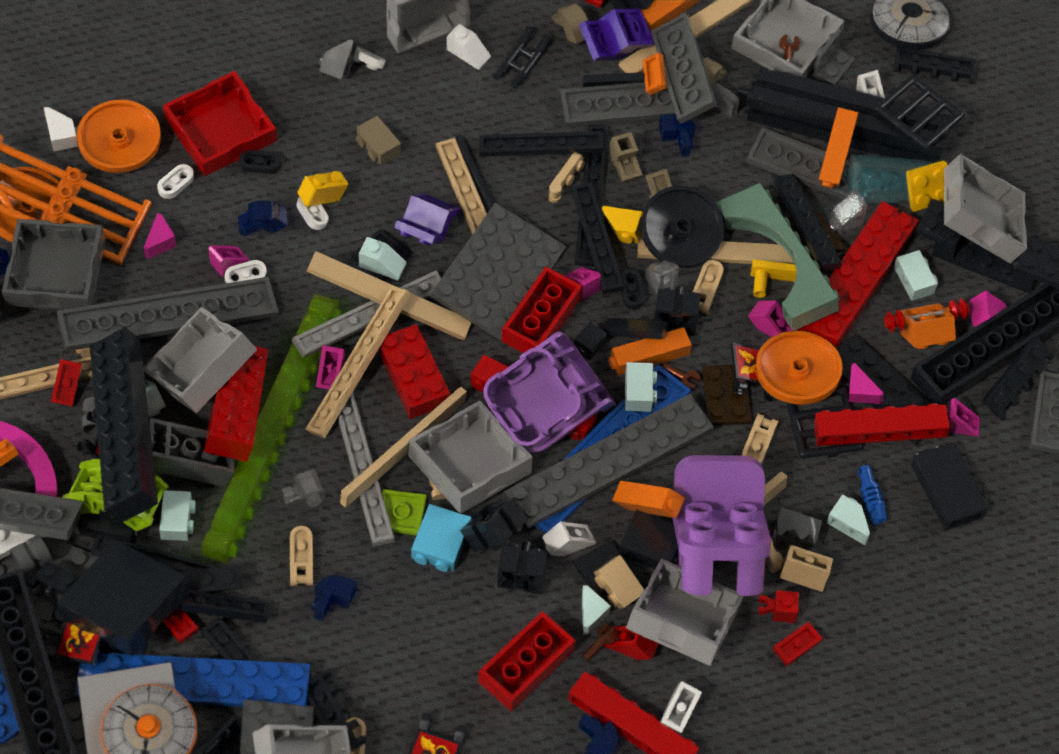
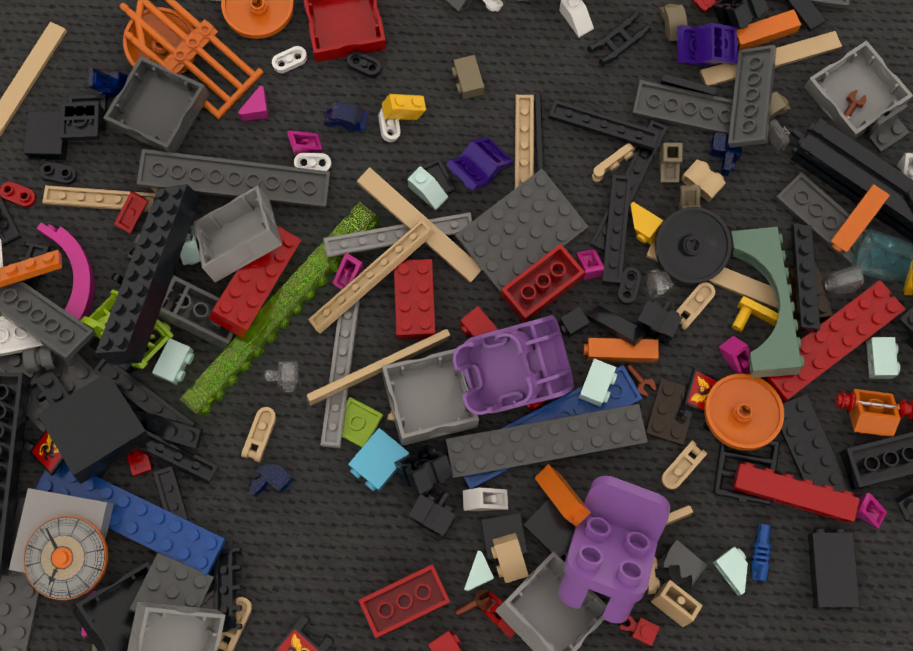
camera: 25 degrees right, 15 degrees up
orange tile [642,52,667,95] -> none
dark pink slope [849,363,884,404] -> none
none -> tan brick [680,159,726,202]

